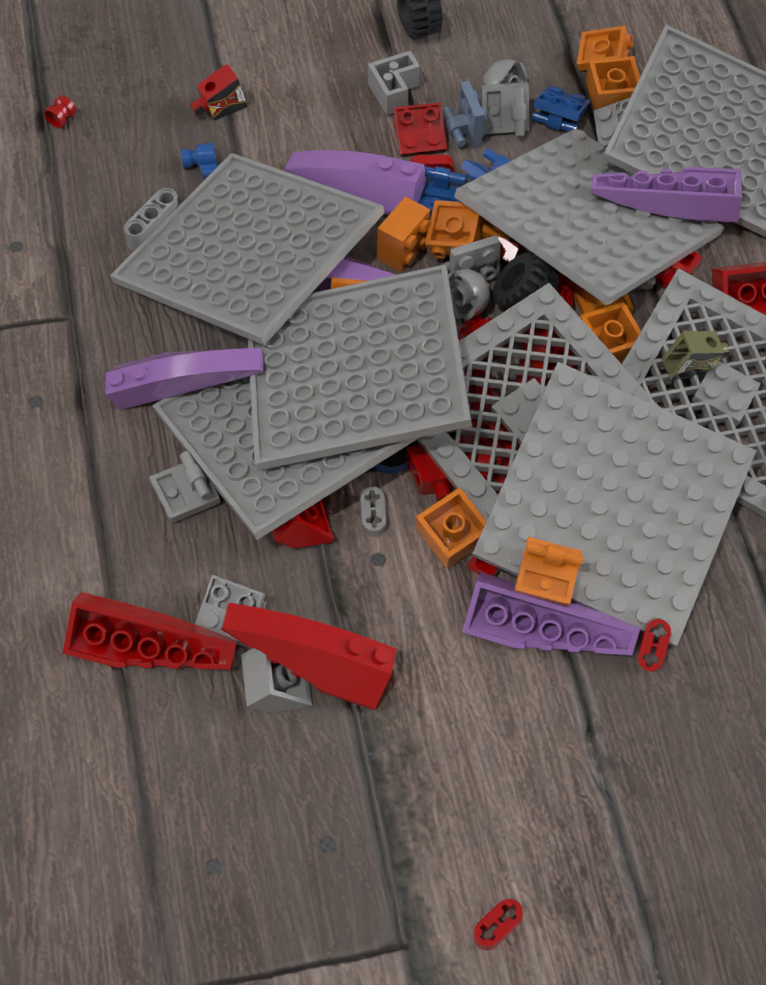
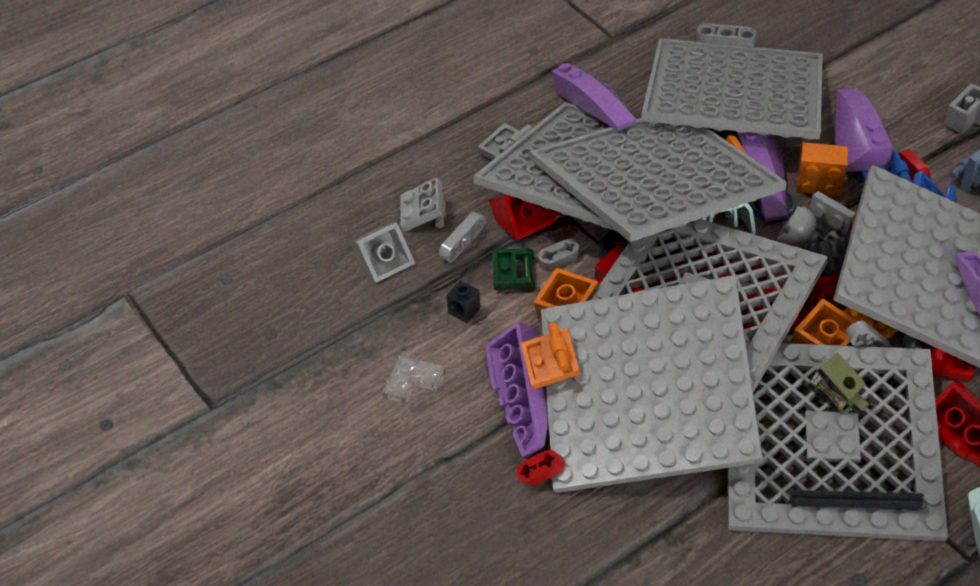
camera: 70 degrees right, 10 degrees down
red wedge [62,592,237,669] -> none
blue piece [180,142,217,179] -> none
torso [190,64,247,120] -> none
red wedge [221,602,397,710] -> none
red plate [393,102,447,156] -> none
orange plate [425,200,482,259] -> none
red beam [473,899,523,951] -> none
none -> clear plate [382,355,446,404]
none -> light grey beam [439,211,486,263]
none -> black brick [446,280,481,323]
none -> dark green plate [493,248,536,292]
none -> light grey beam [846,321,892,348]

